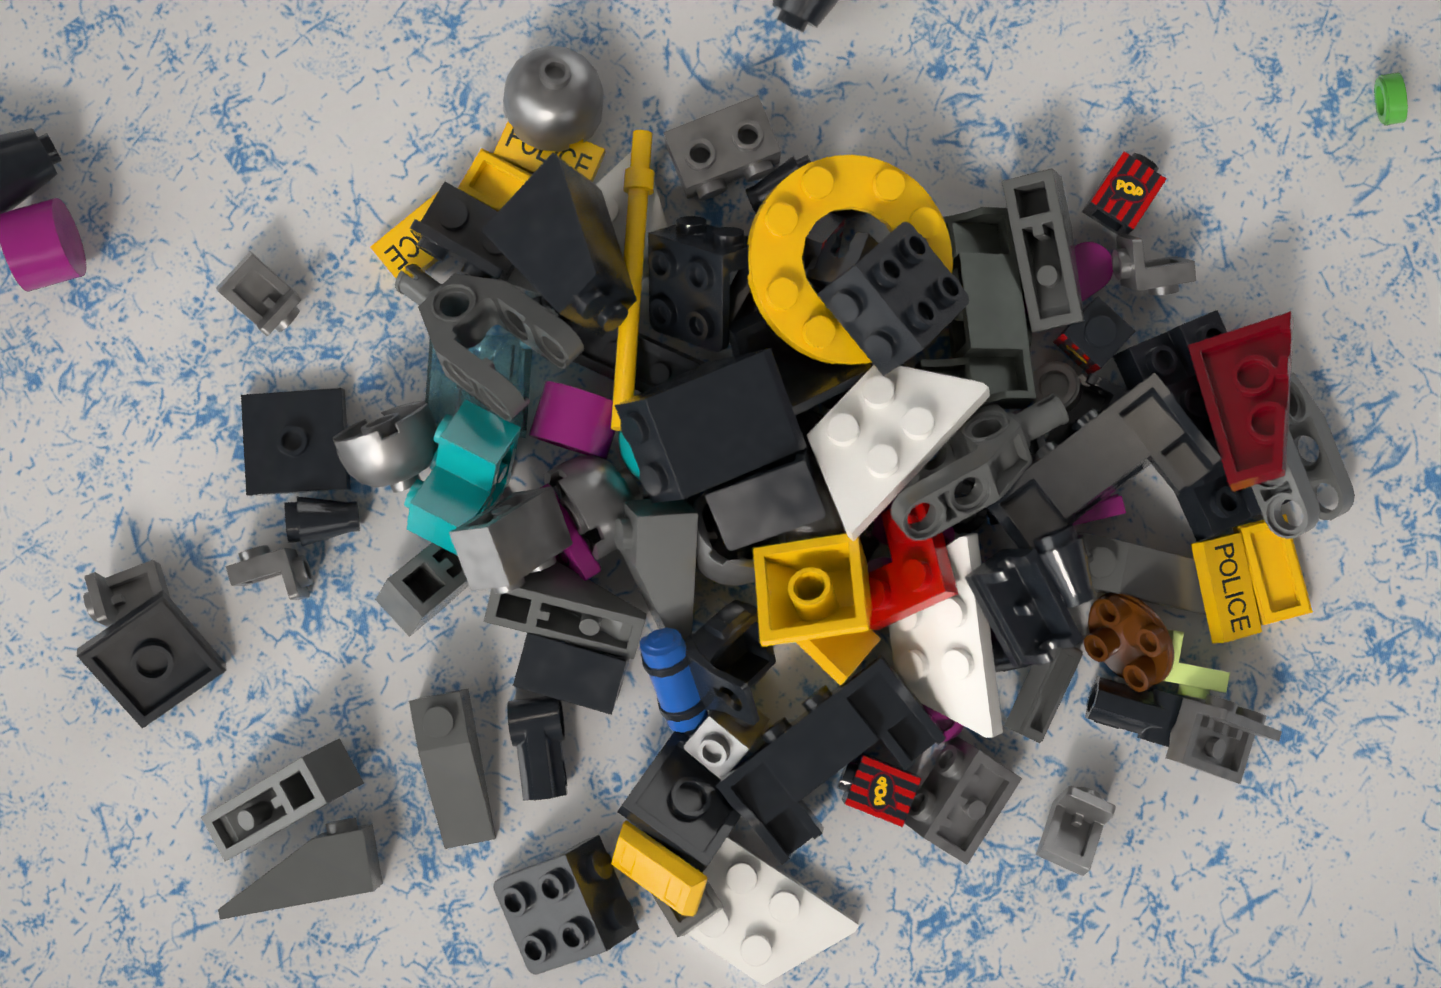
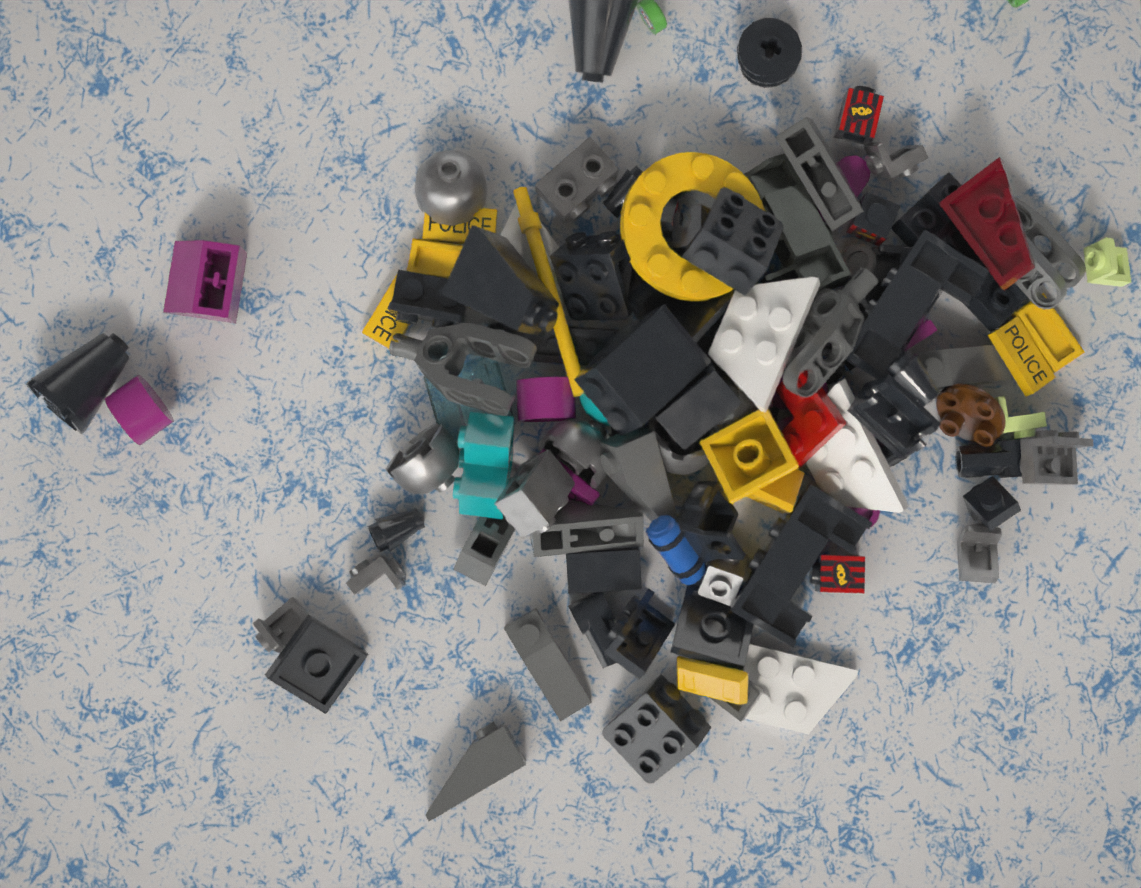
camera: 30 degrees left, 0 degrees up
dark grey slope [201,738,364,862] -> none
flat silver bracket [216,251,301,336] -> none
black plate [241,388,351,496] -> none
flat silver bracket [904,736,1022,865] -> none
dark grey tile [1004,647,1083,743] -> none
none -> magenta slope [163,240,247,324]
none -> black bracket [604,588,675,679]
none -> black piece [737,18,802,88]
none -> black bracket [963,476,1021,531]
none -> yellowish green bracket [1083,237,1131,287]

